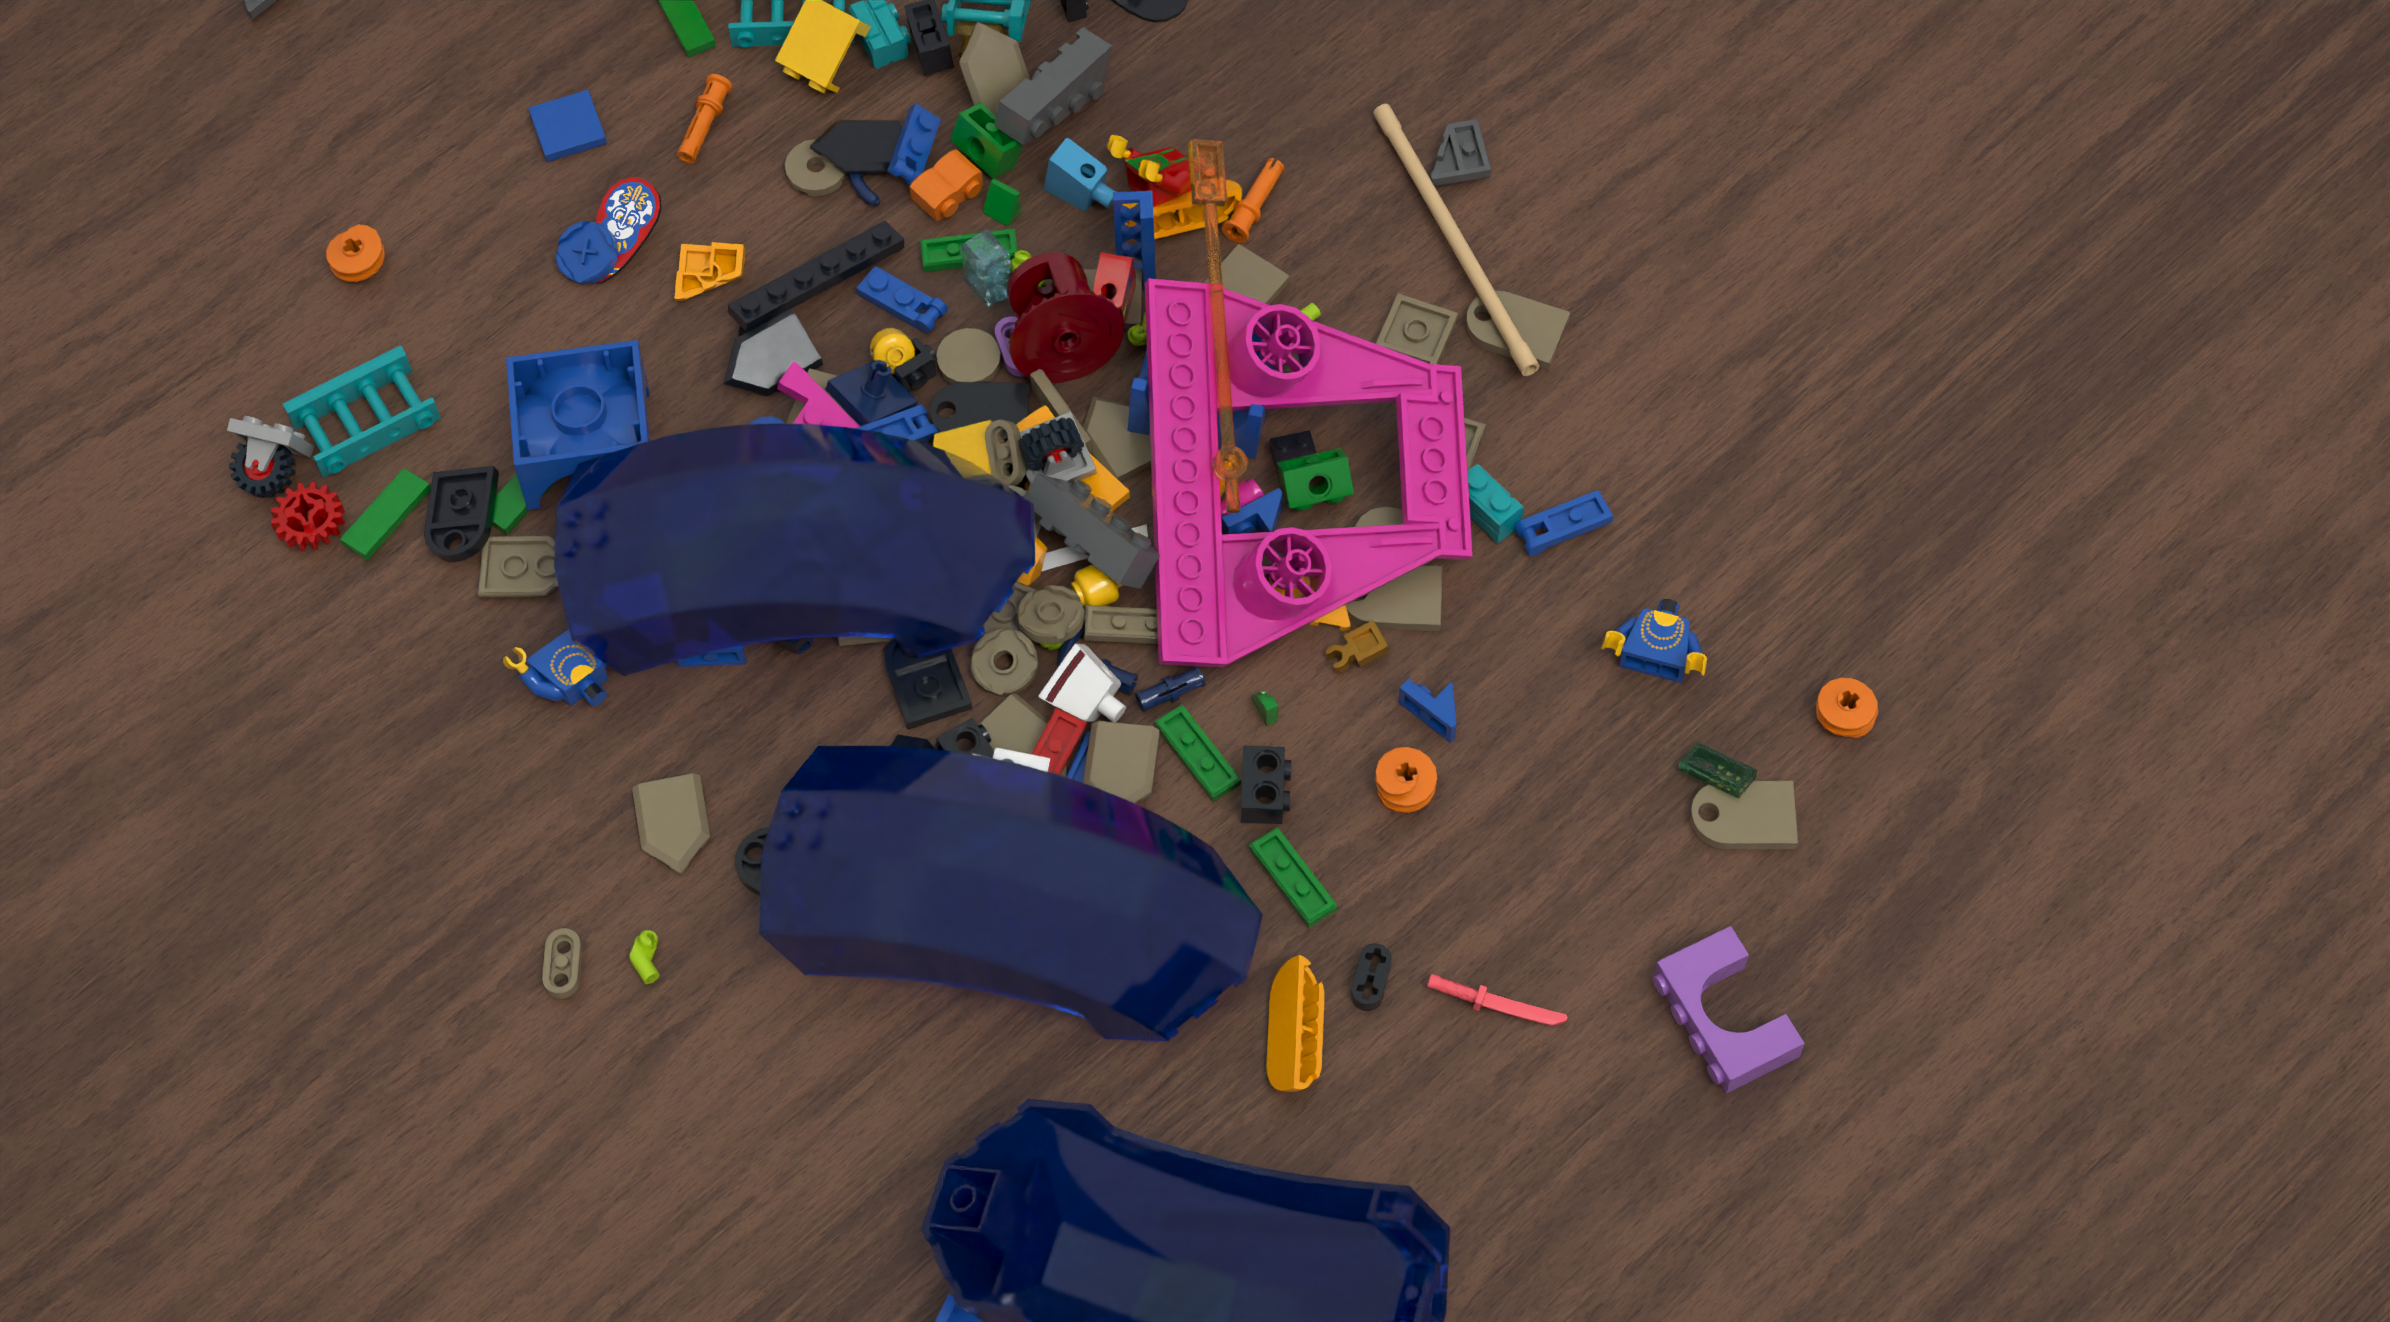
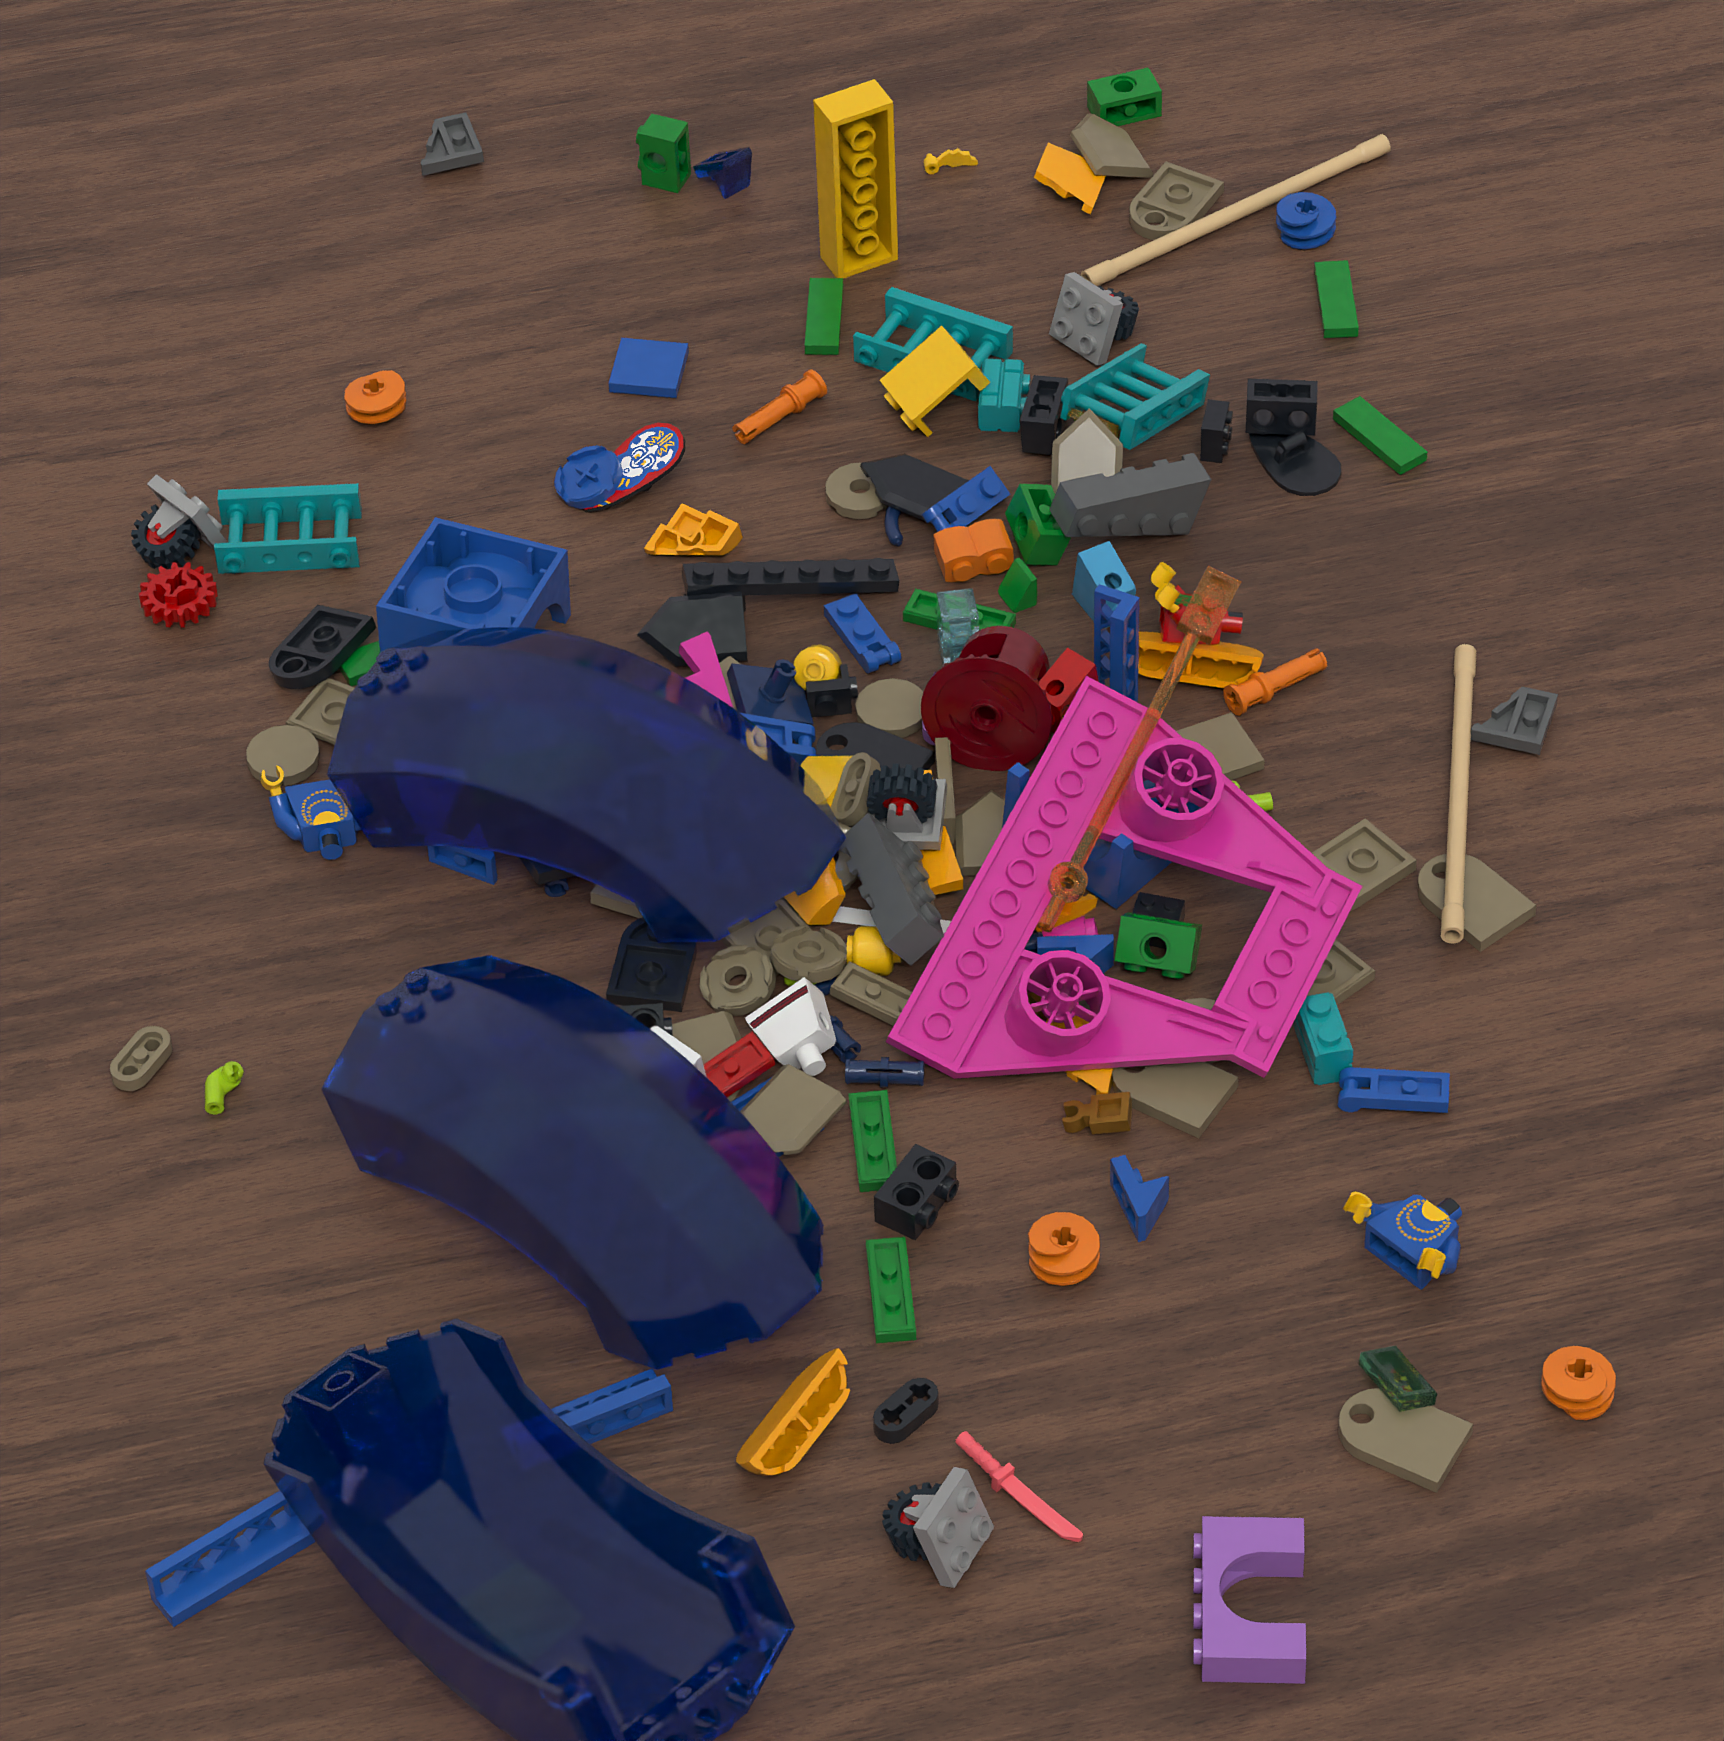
camera: 30 degrees right, 15 degrees down
green tile [340,468,431,561] -> none
dark tan tile [632,773,711,875] -> none
green tile [1252,690,1278,726] -> none
none -> dark tan tile [246,725,320,786]
none -> blue fence [503,1369,673,1471]
none -> light grey plate [882,1467,994,1588]

